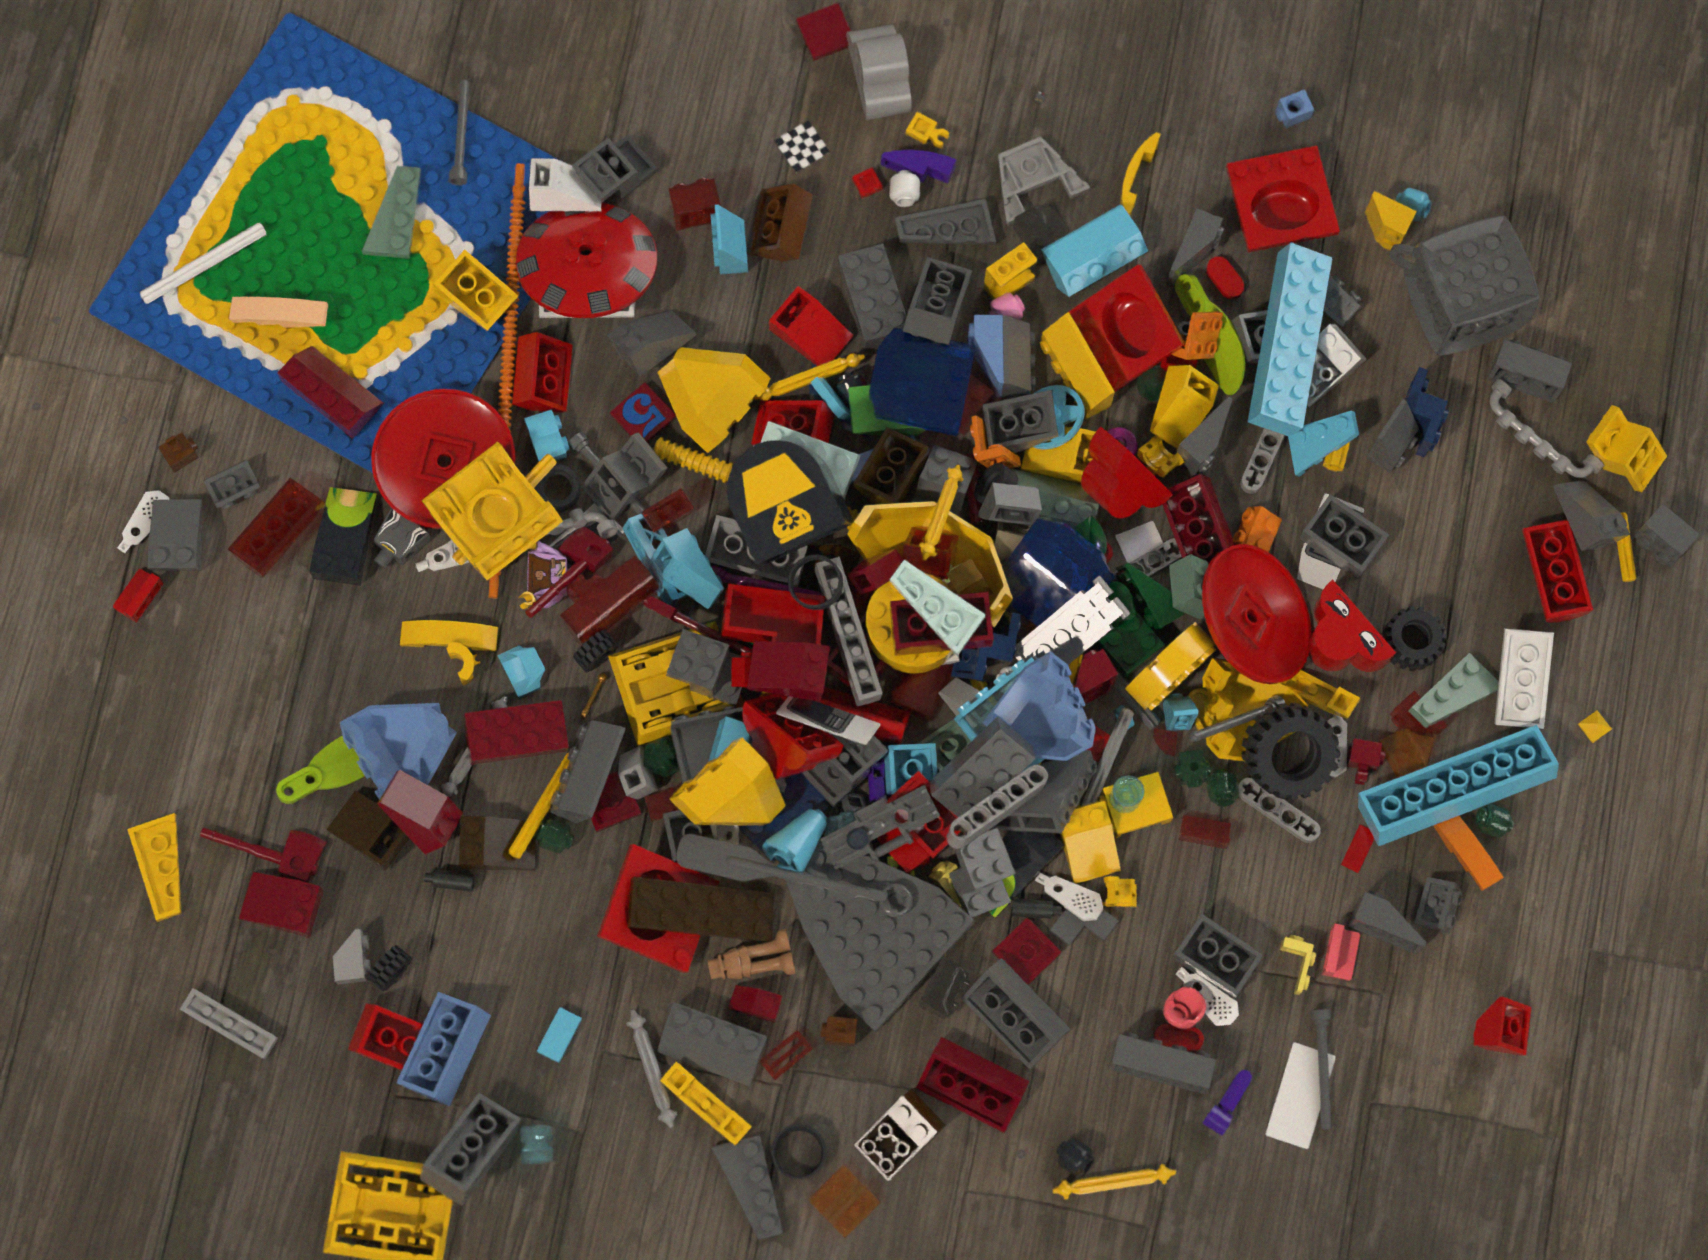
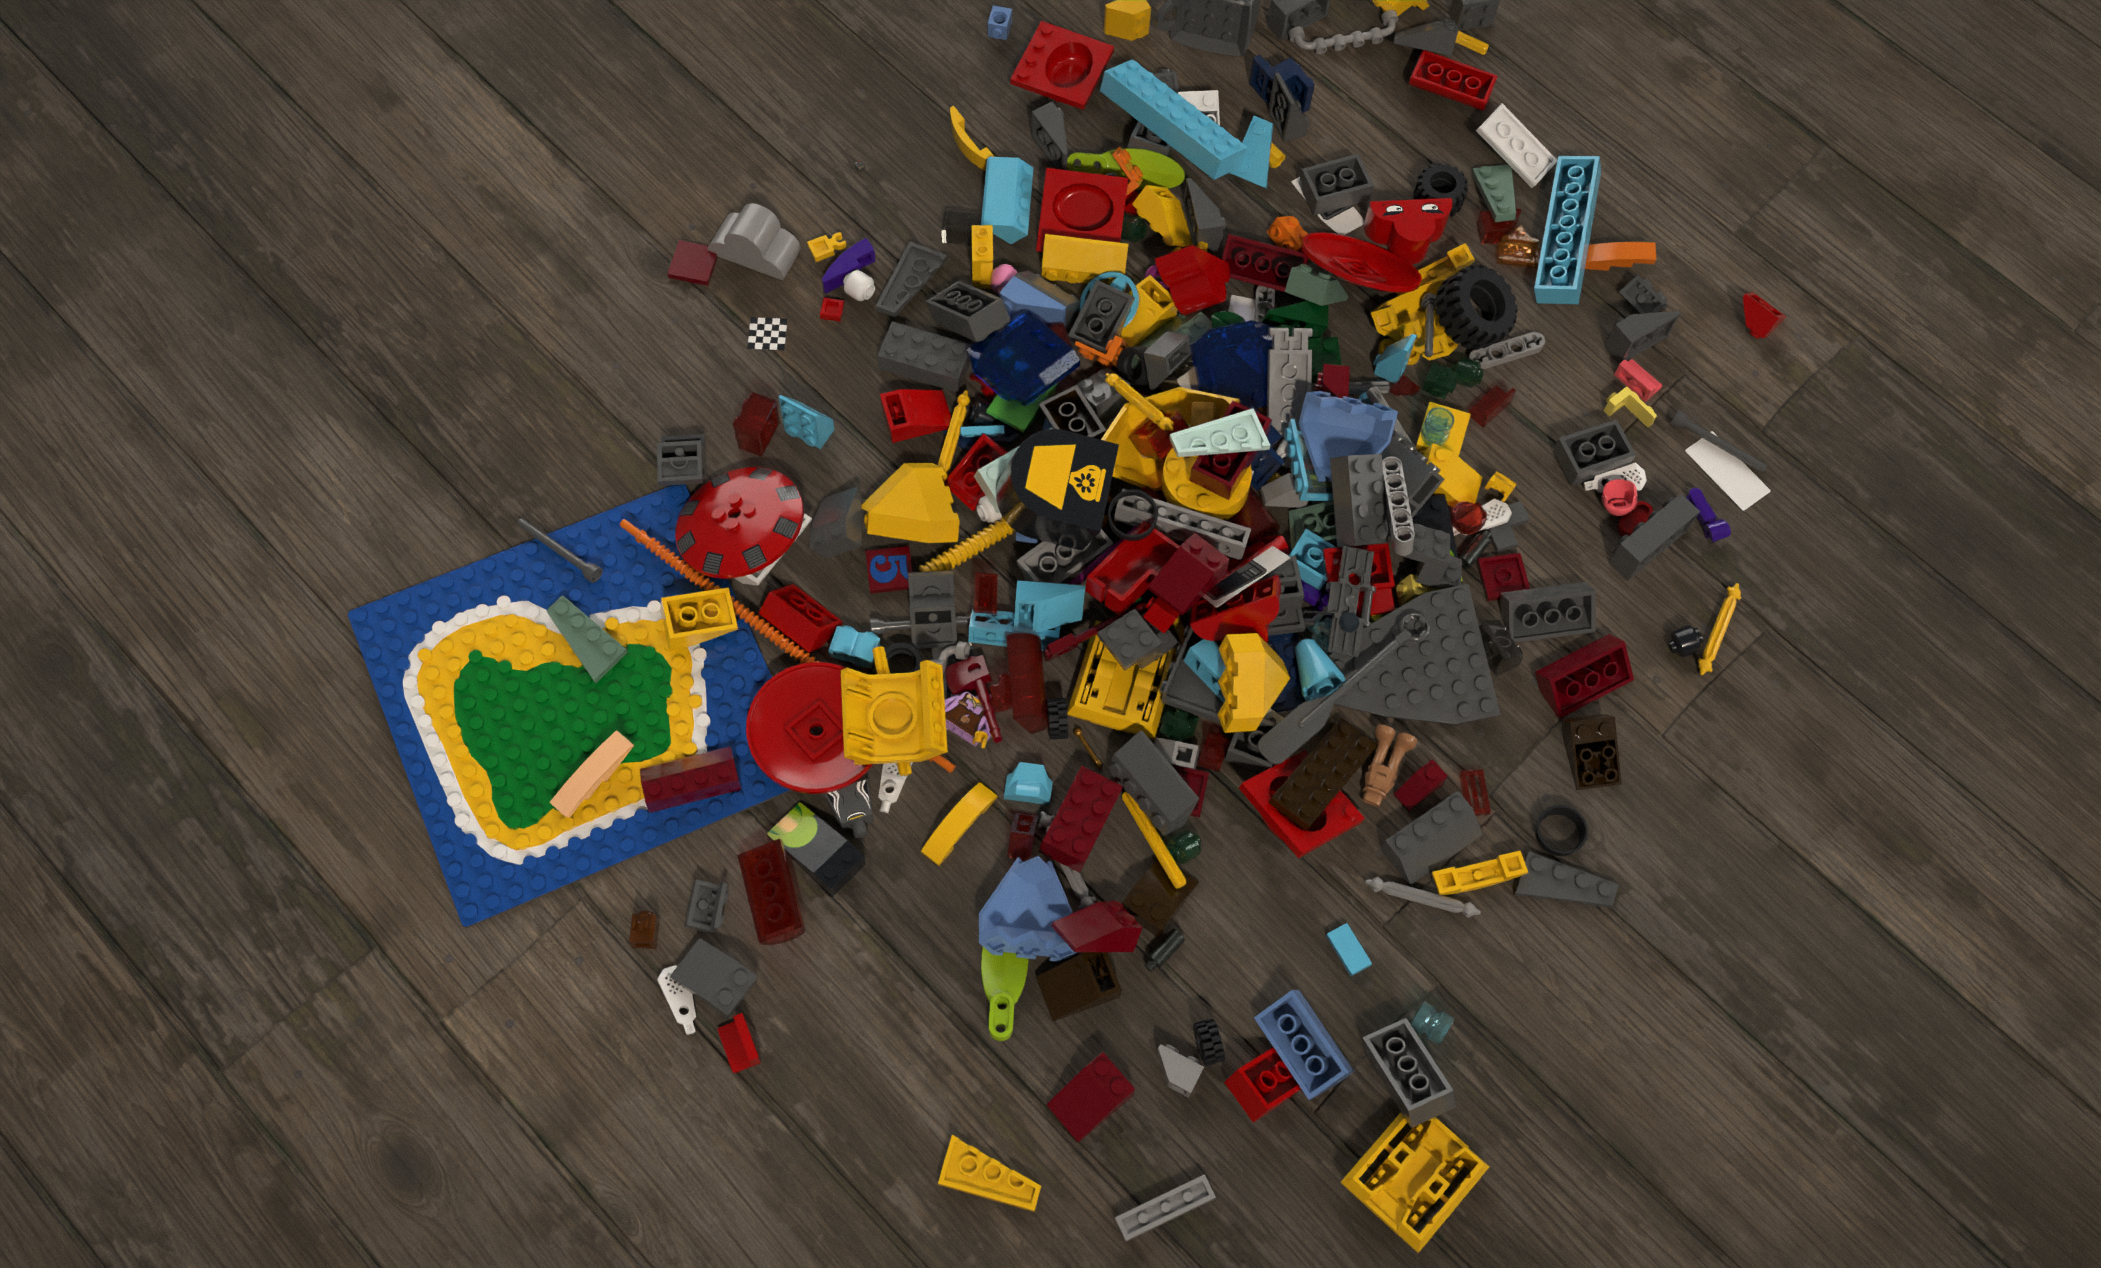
camera: 55 degrees left, 10 degrees down
white axle [140,223,266,304] -> none
dark red piece [200,827,327,883] -> none
yellow piece [446,642,480,686] -> none
white slope [529,159,601,211] -> none
reddish brown slope [747,184,813,262] -> none
clear orange slope [808,1165,880,1238] -> none
reddish brown brick [821,1016,857,1047] -> none
dark red slope [848,548,904,595] -> none
light grey wing [998,137,1090,226] -> none
yellow brick [1125,622,1216,711] -> none
red tile [1206,256,1244,299] -> none
light grey beam [1240,428,1284,494] -> none
red sticker [1341,825,1374,873] -> none
dark red brick [1347,738,1385,785] -> none
clear green head [1475,803,1514,838] -> none
yellow slope [1578,710,1612,743] -> none
none -> clear red slope [1007,812,1038,861]
none -> clear red hair [1450,501,1487,535]

